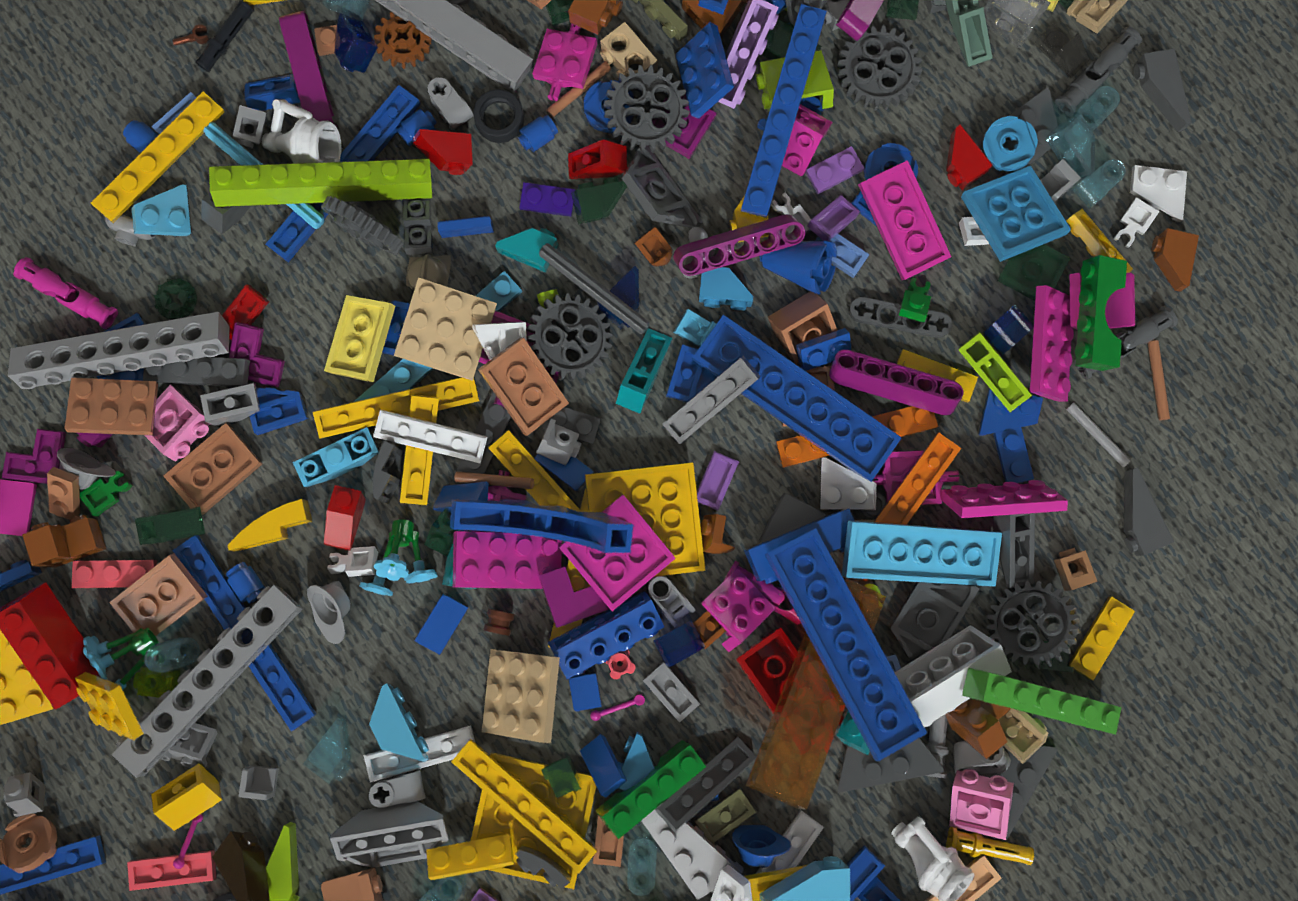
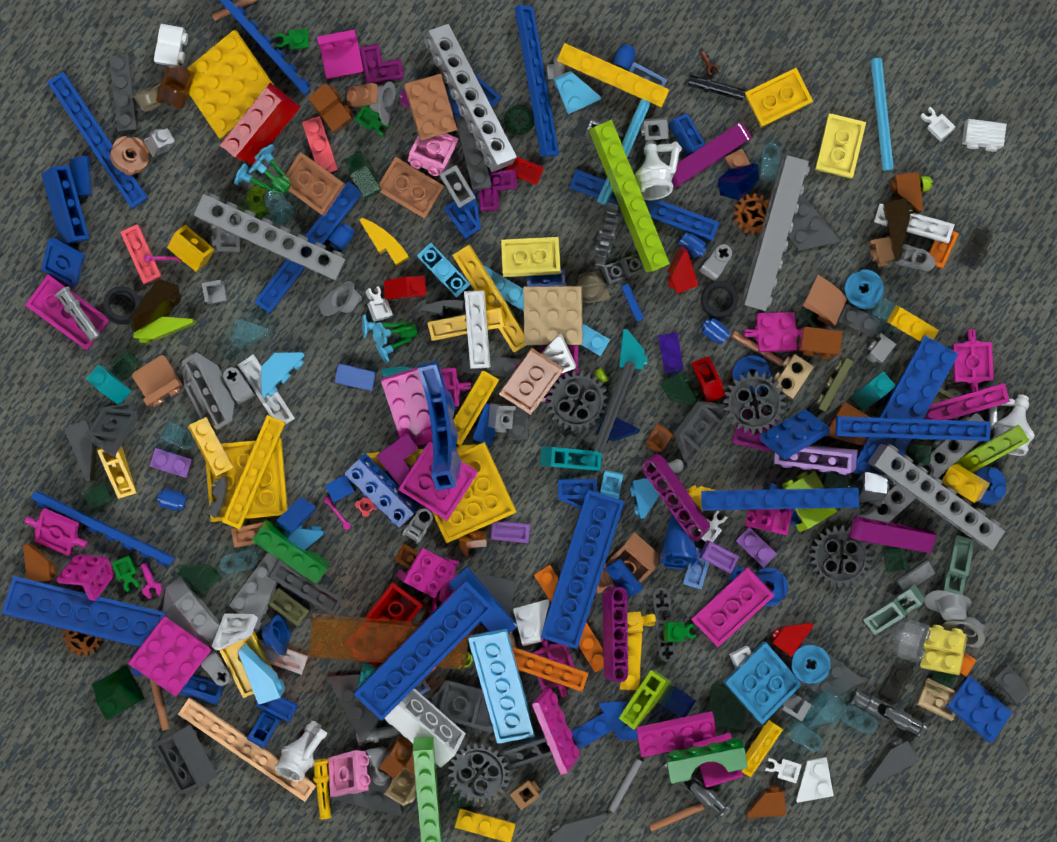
camera: 70 degrees right, 5 degrees up
dark pink piece [13,257,118,329] -> none
yellow plate [75,672,144,740] -> none
clear green plate [424,508,456,557] -> none
blue slope [433,481,489,513] -> none
nougat bar [455,471,534,489] -> none
tan plate [482,649,560,743] -> none
copper wheel [483,609,515,636] -> none
clear green panel [541,755,582,798] -> none
light grey plate [643,662,700,723] -> none
clear blue piece [653,620,706,668] -> none
plate [662,356,761,444] -> none
none -> blue plate [514,5,559,157]
none -> yellow plate [627,611,656,634]

